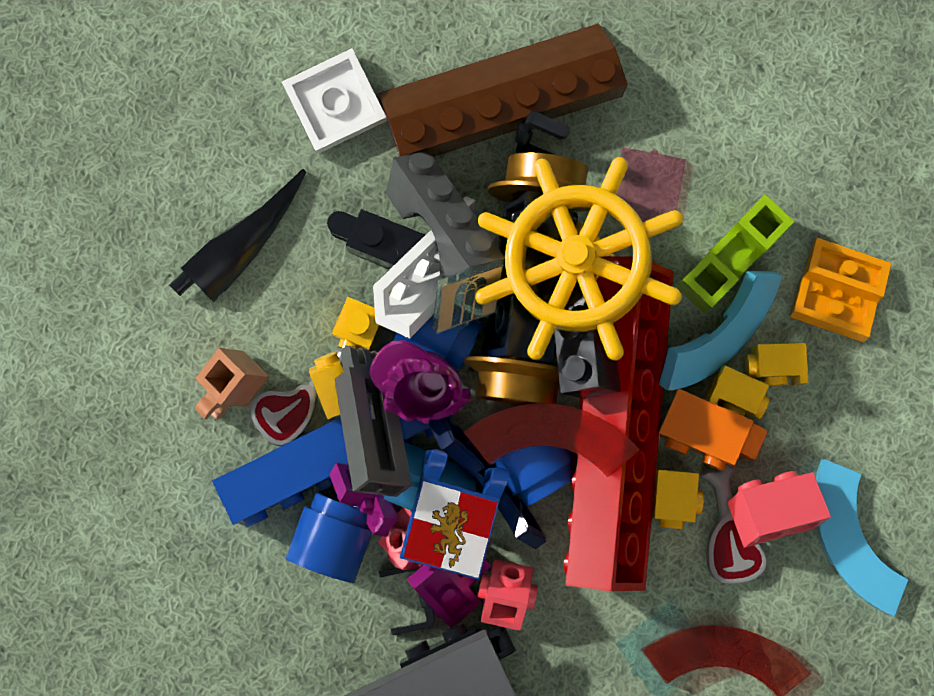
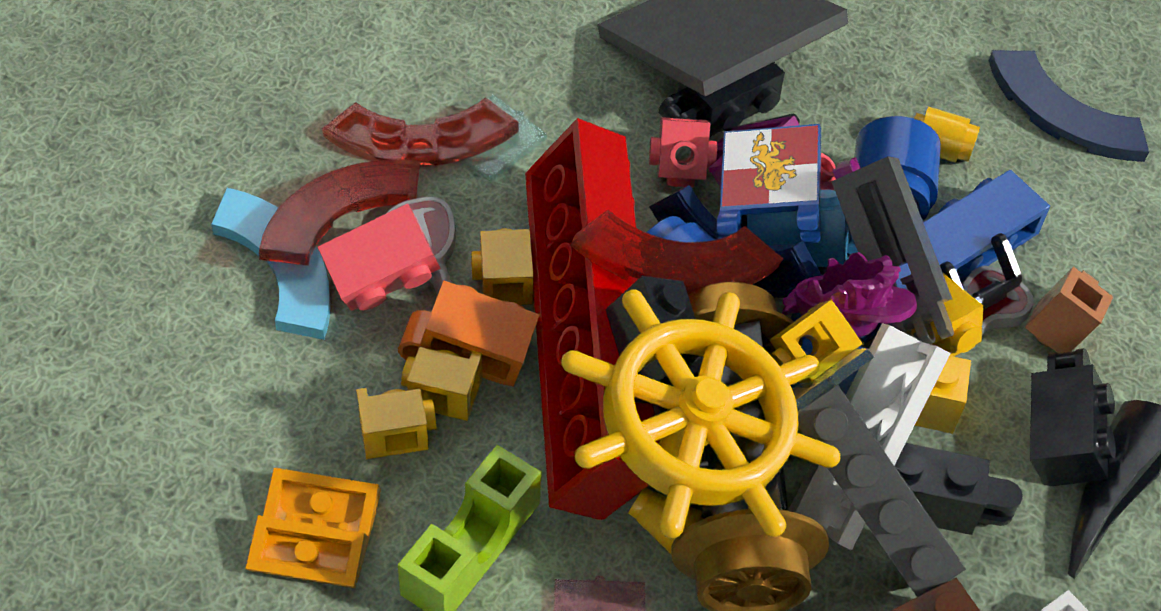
camera: 170 degrees right, 30 degrees down
medium azure tile [659,271,783,391] -> none
none -> clear red tile [259,159,420,265]
none -> yellow brick [770,299,863,384]
none -> yellow brick [914,106,980,163]
none -> black piece [940,233,1022,310]
none -> dark blue tile [988,50,1149,162]
none -> black brick [1030,348,1116,486]

